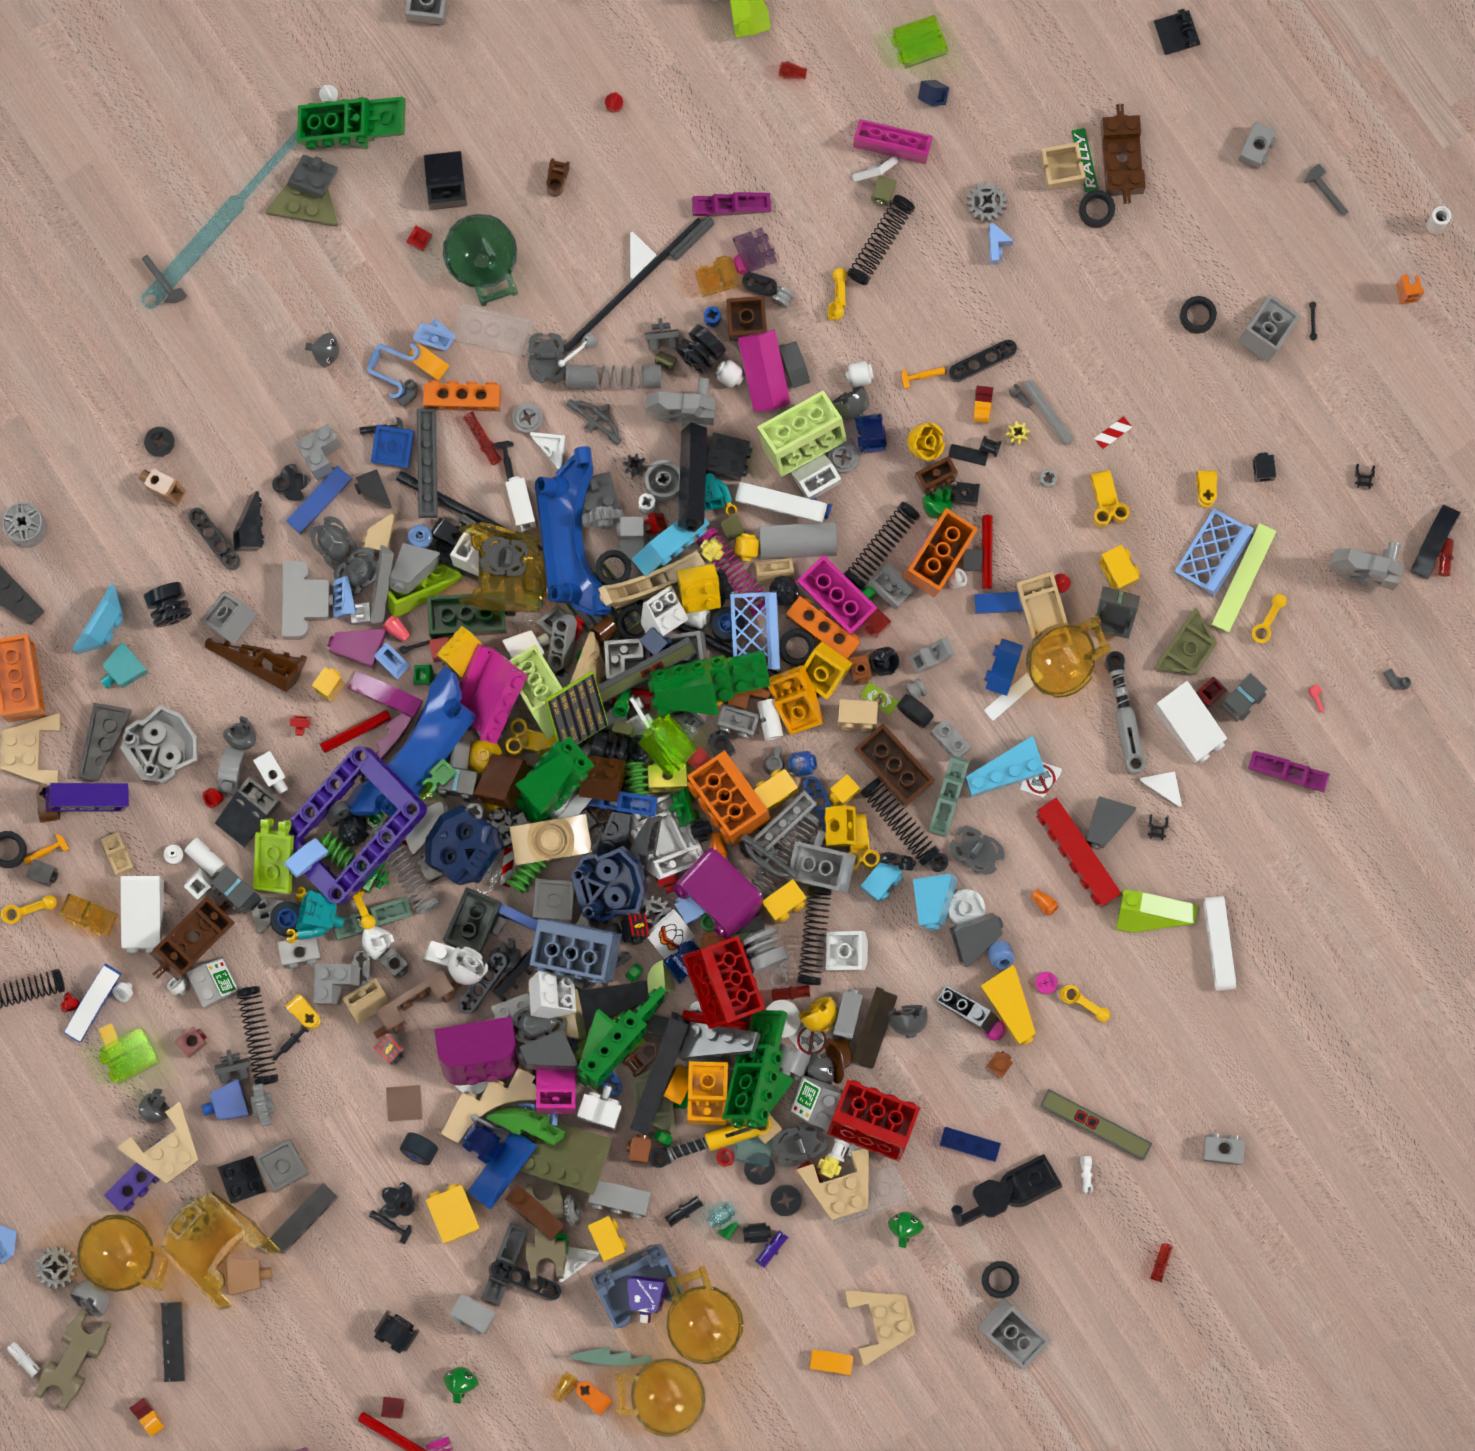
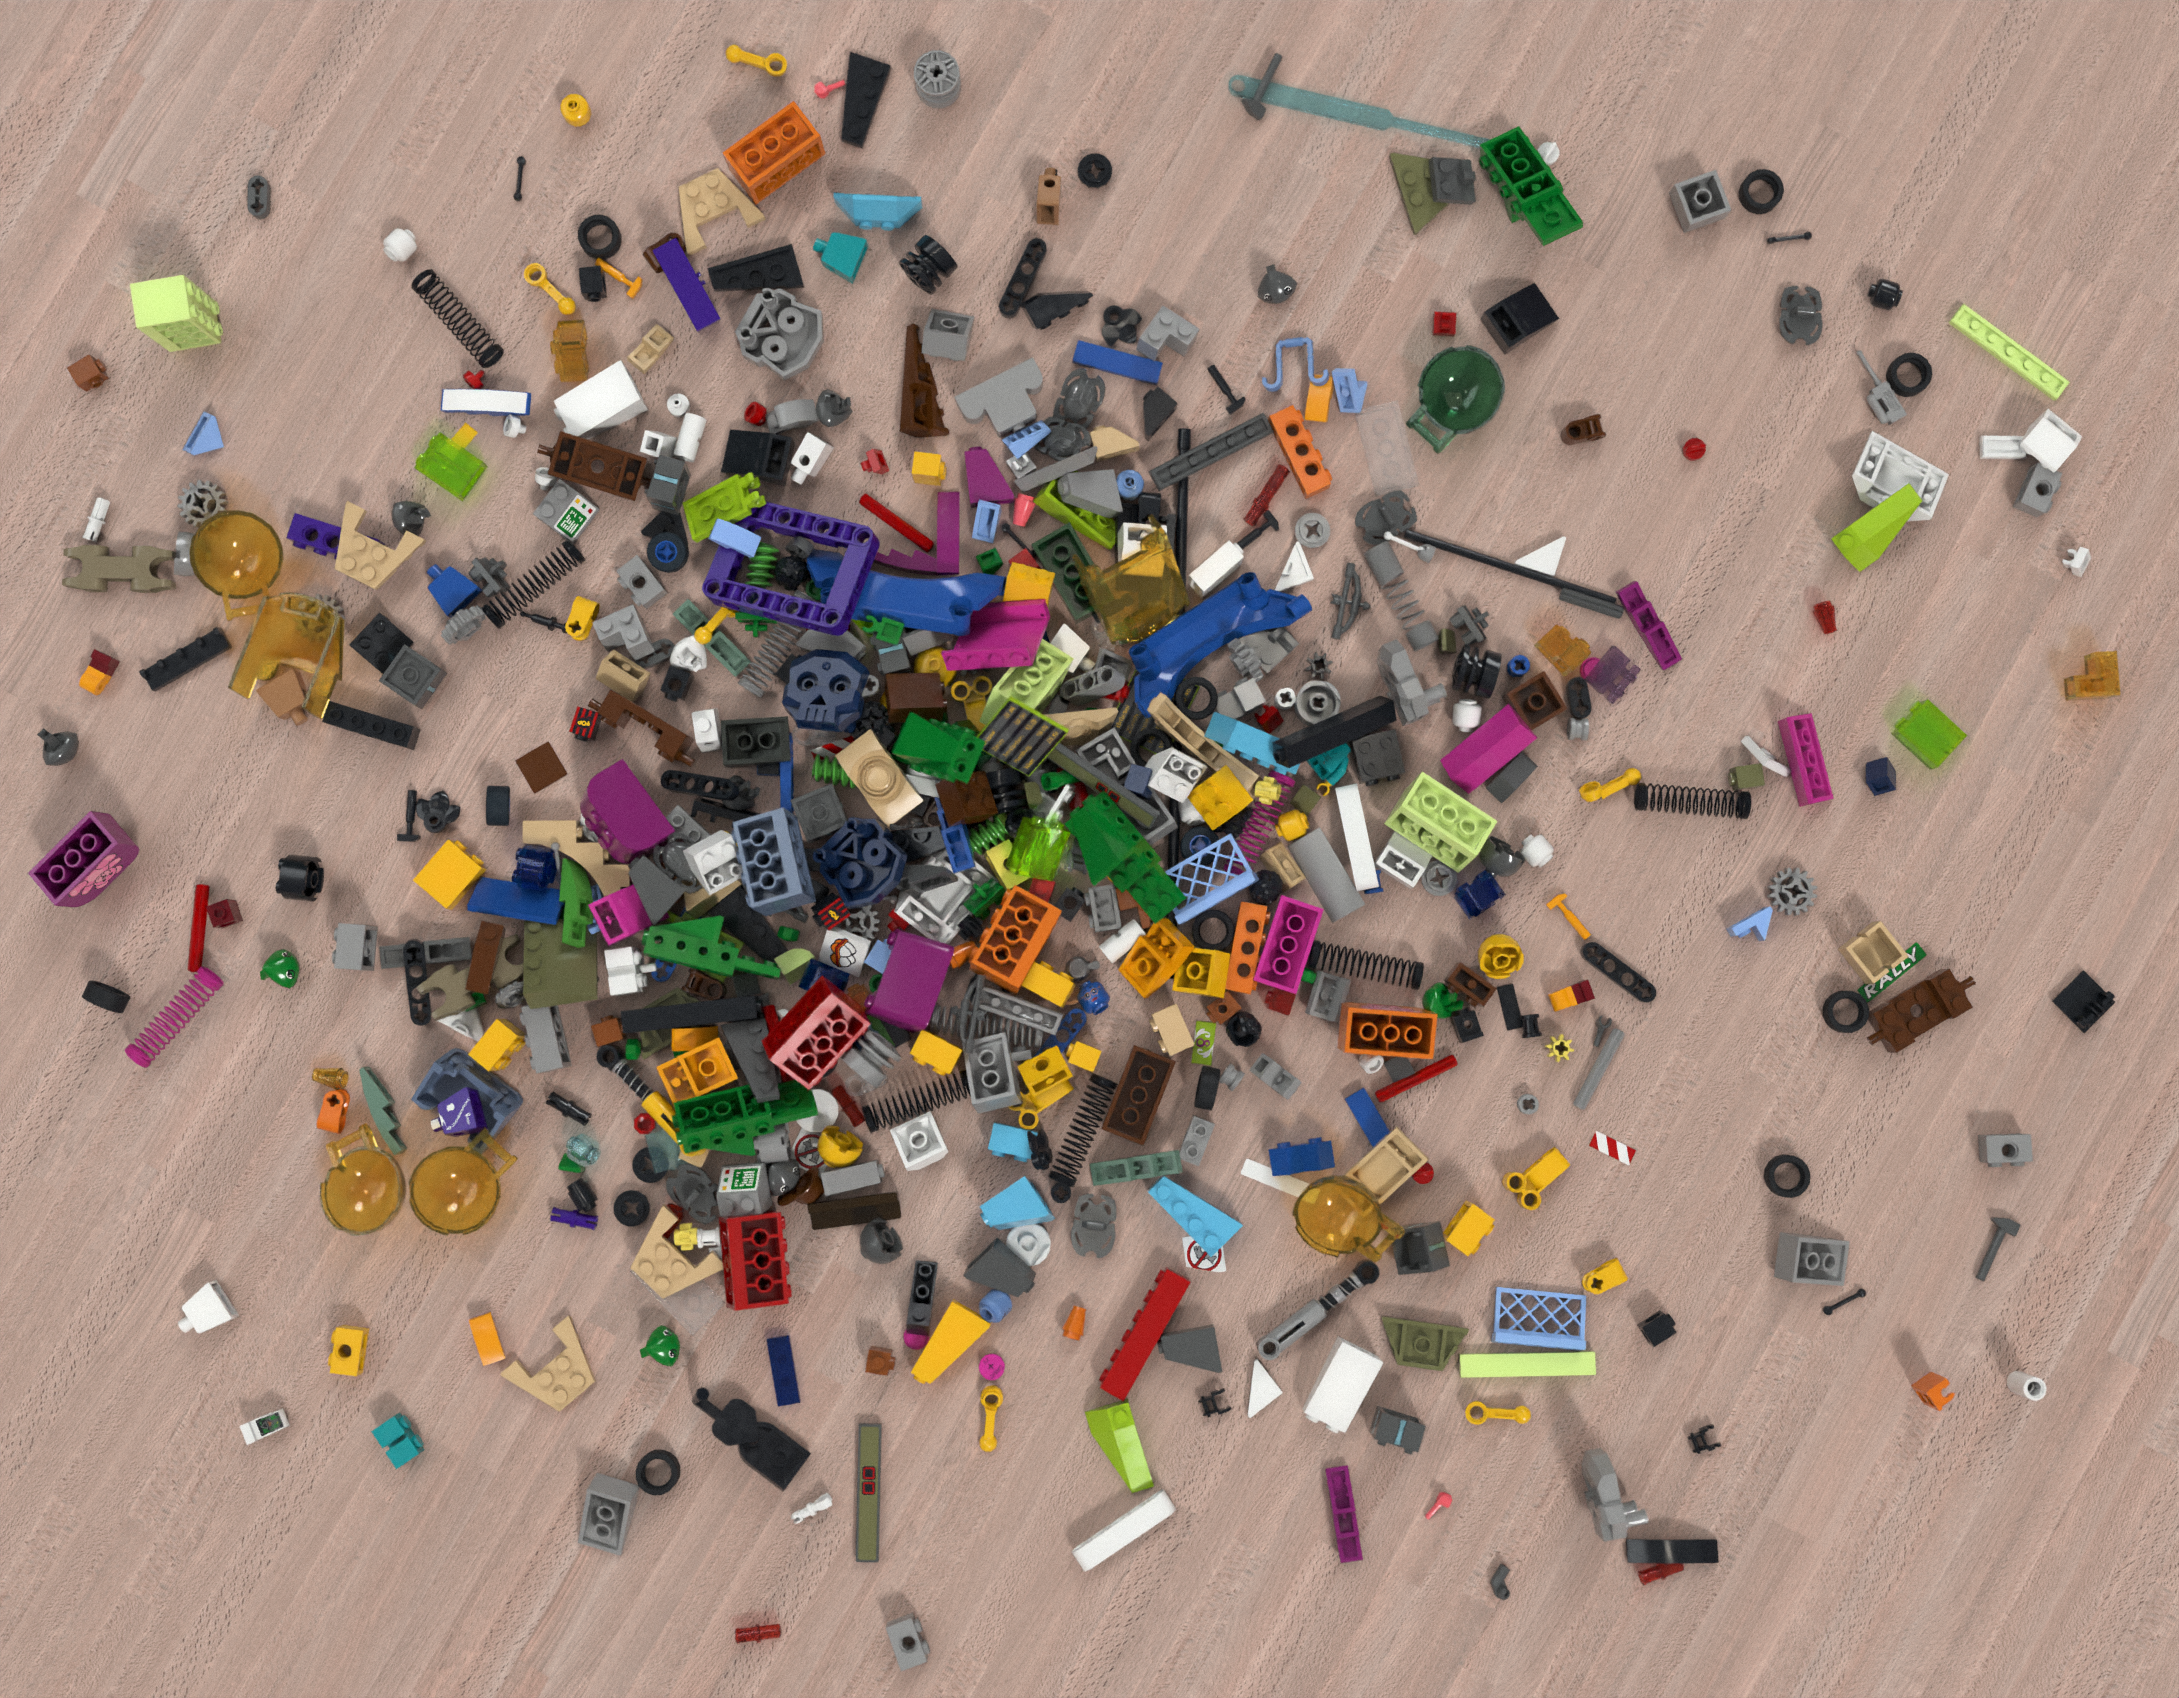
camera: 65 degrees right, 5 degrees up
brick [175,1027,207,1058] -> none
teal torso [286,887,344,944] -> none
blue tile [371,425,414,468] -> none
dark grey arm [397,379,417,407] -> none
white cylinder [448,947,488,985] -> none
dark grey shield [479,537,528,576] -> none
reddish brown piece [588,616,617,647] -> none
dark red slope [1196,677,1227,709] -> none

